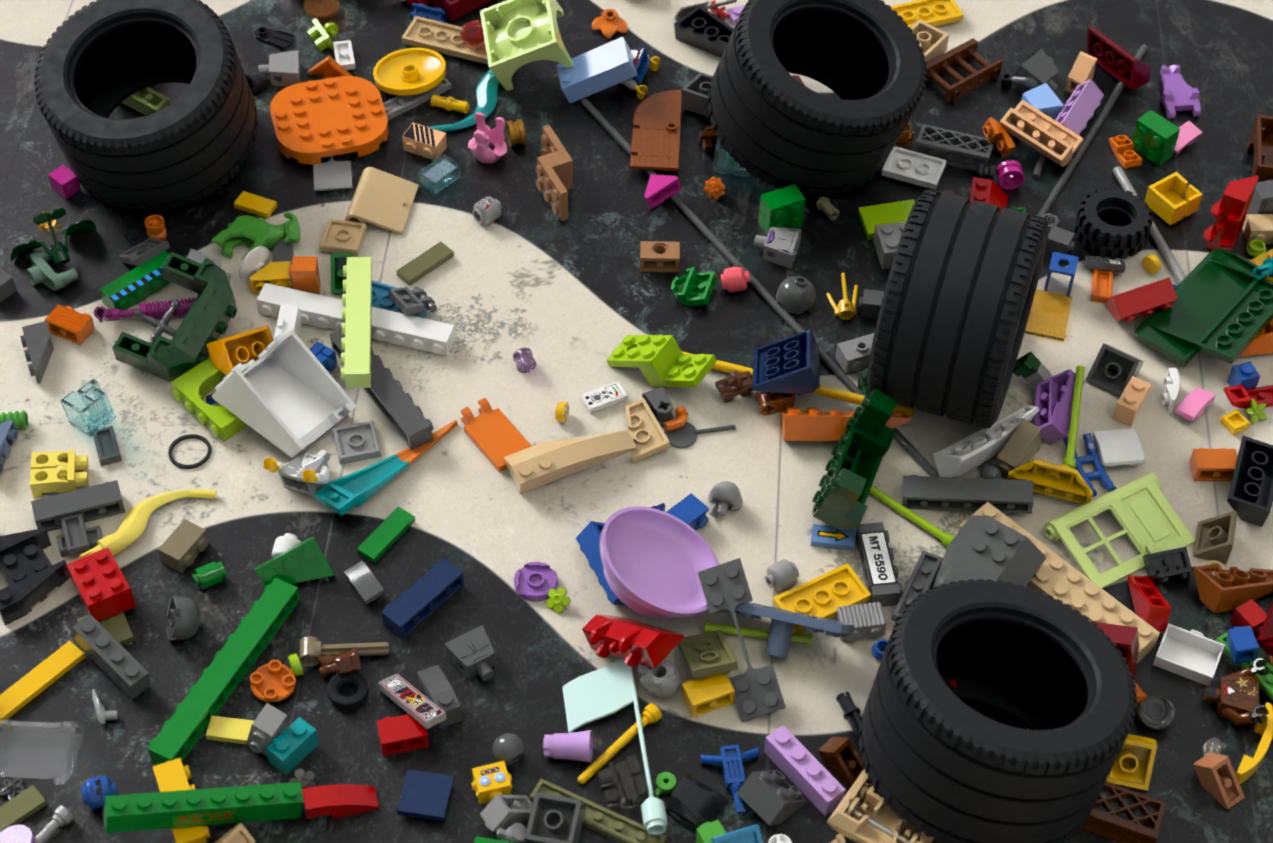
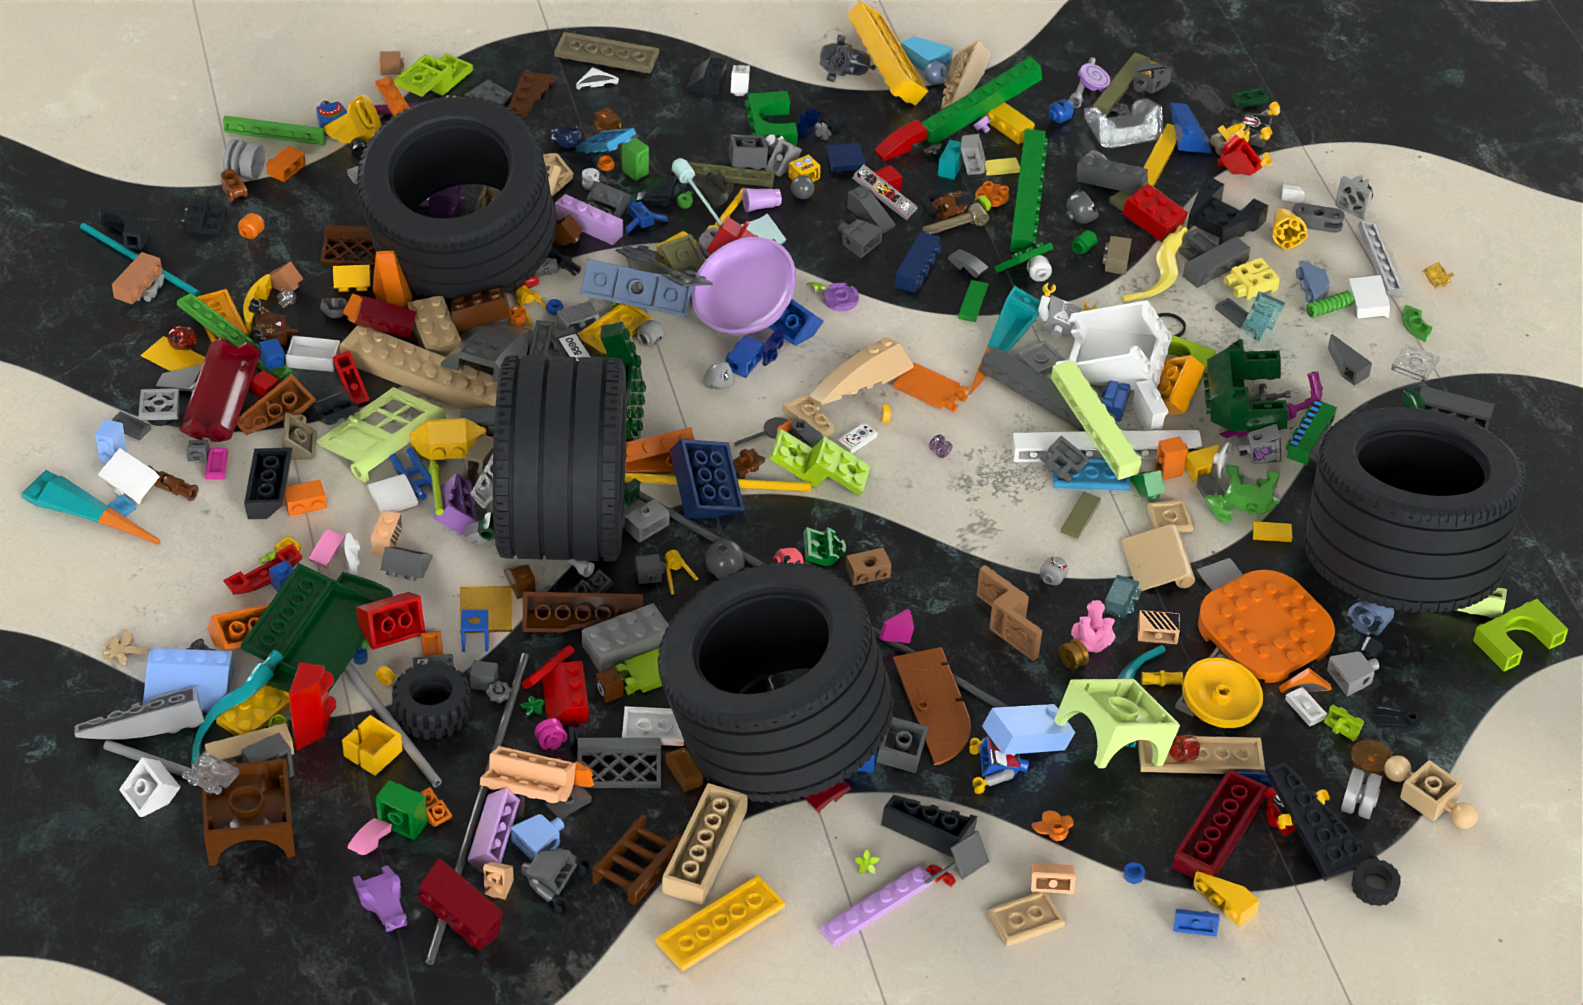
camera: 160 degrees right, 5 degrees down
orange brick [45,304,95,345] -> none

